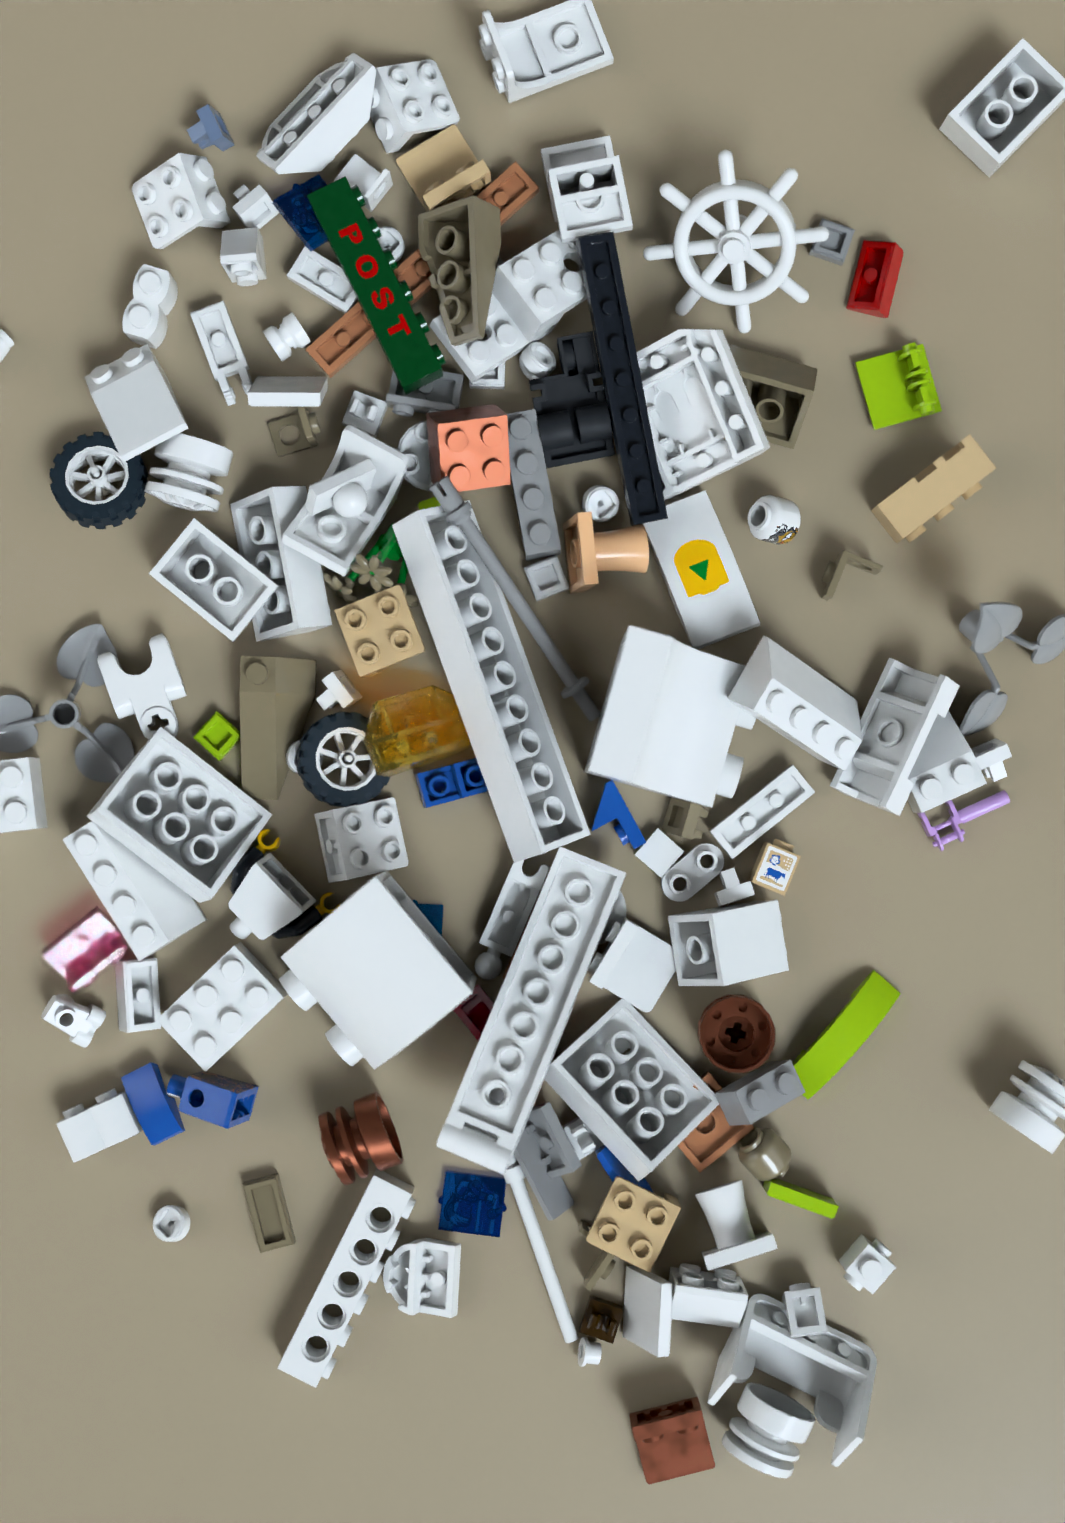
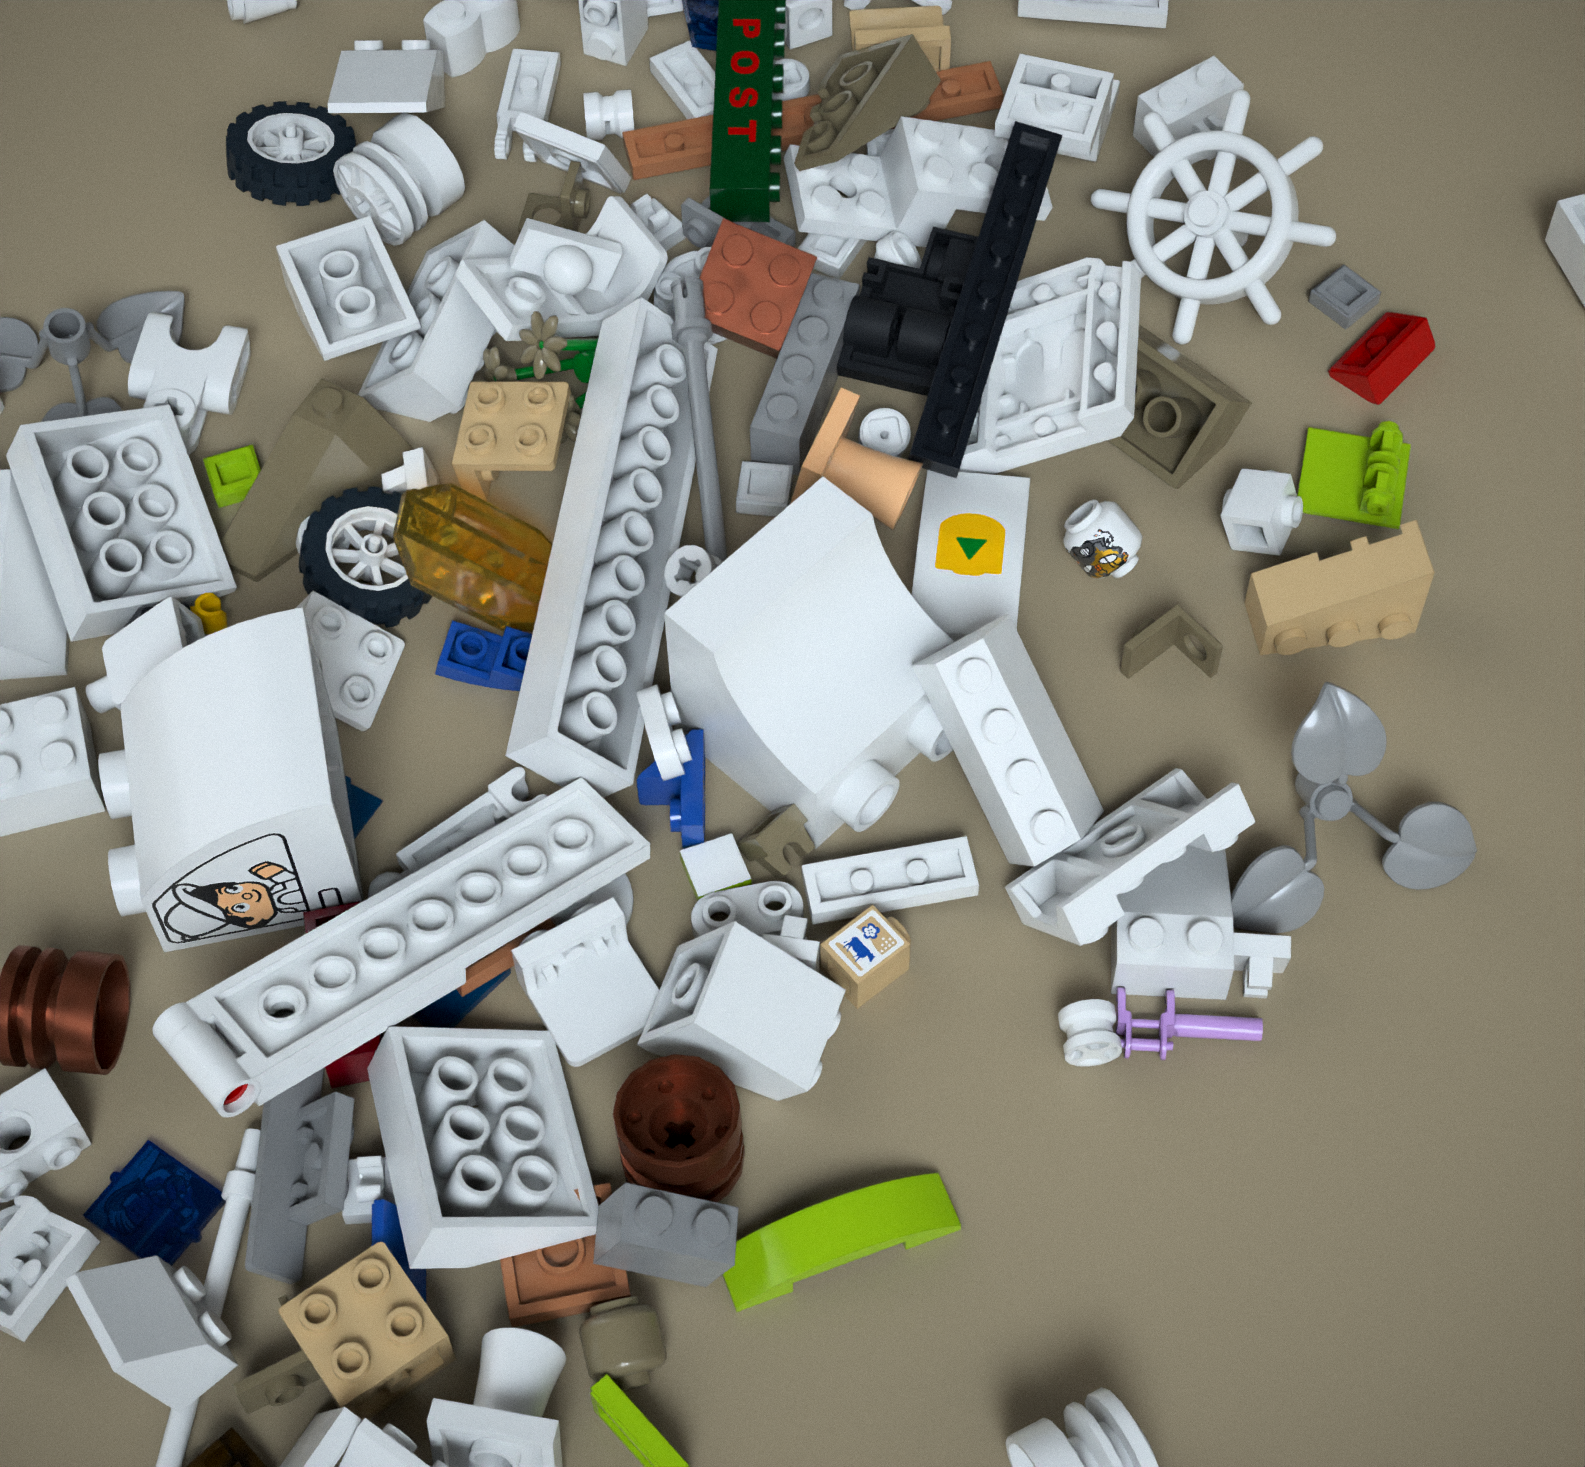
camera: 30 degrees right, 30 degrees down
none -> white slope [65,1256,238,1413]
none -> white plate [636,684,692,781]
none -> white wheel [664,545,723,597]
none -> white wheel [1058,999,1122,1066]
none -> white brick [1133,56,1244,161]
none -> white brick [1220,468,1303,556]

